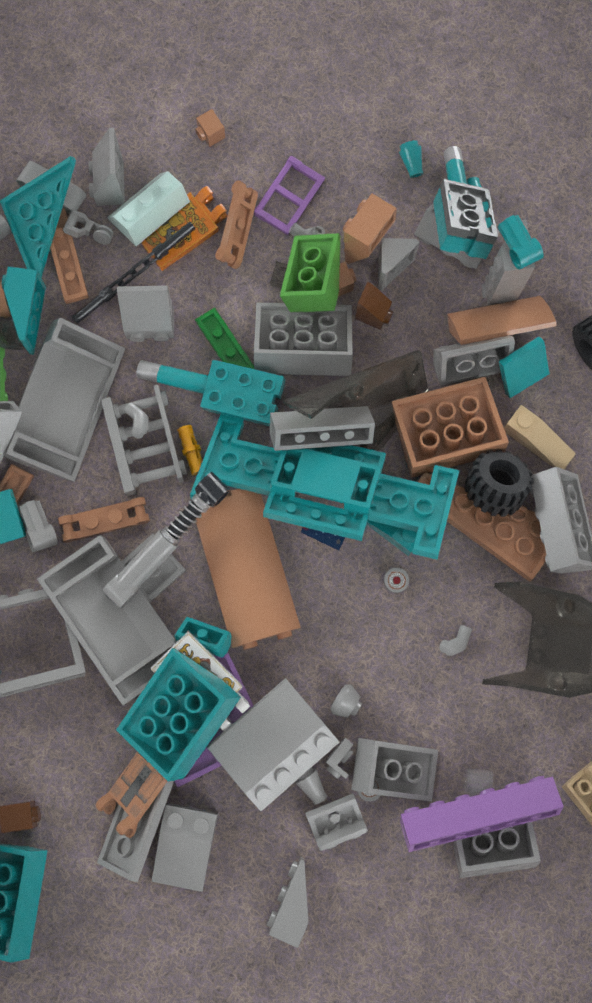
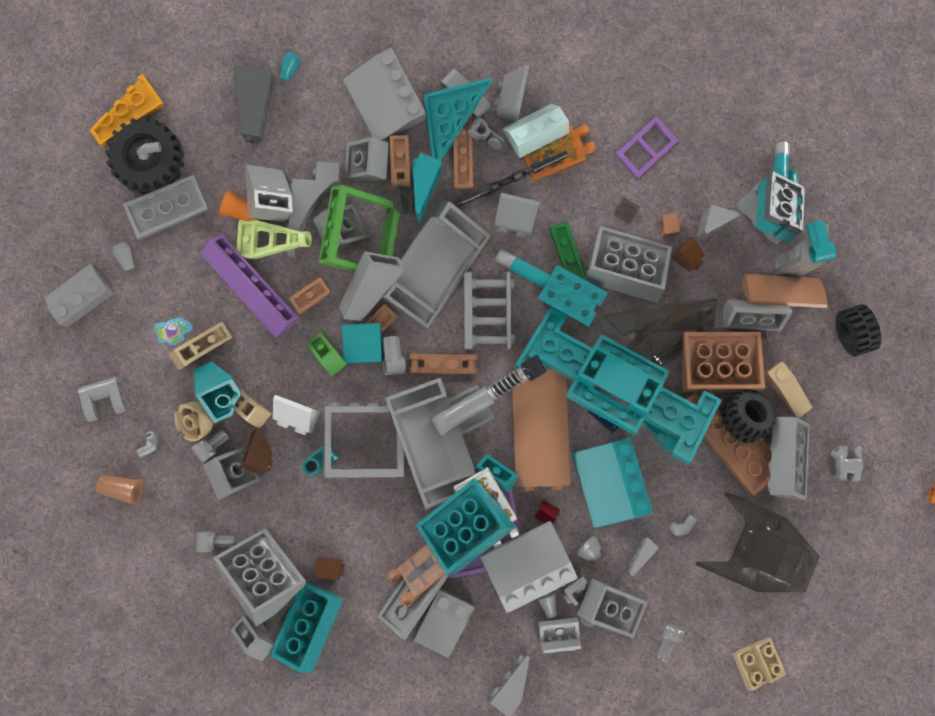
camera: 10 degrees right, 5 degrees up
light grey arm [124,402,149,439] -> none
light orange pin [177,425,203,476] -> none
nougat plate [195,109,225,147] -> none
nougat plate [215,180,258,269] -> none
light grey brick [270,406,375,451] -> none
bright green slope [280,233,341,312] -> none
light grey arm [289,223,325,236] -> none
nougat slope [343,193,397,264] -> none
light grey tile [384,568,409,593] -> none
teal cone [399,140,423,178] -> none
medium lavender brick [400,776,564,852] -> none
light grey slope [453,822,541,878] -> none
teal tile [498,336,550,398] -> none
none -> dark red slope [534,500,560,524]
none -> teal slope [572,437,653,528]
none -> light grey slope [627,536,659,577]

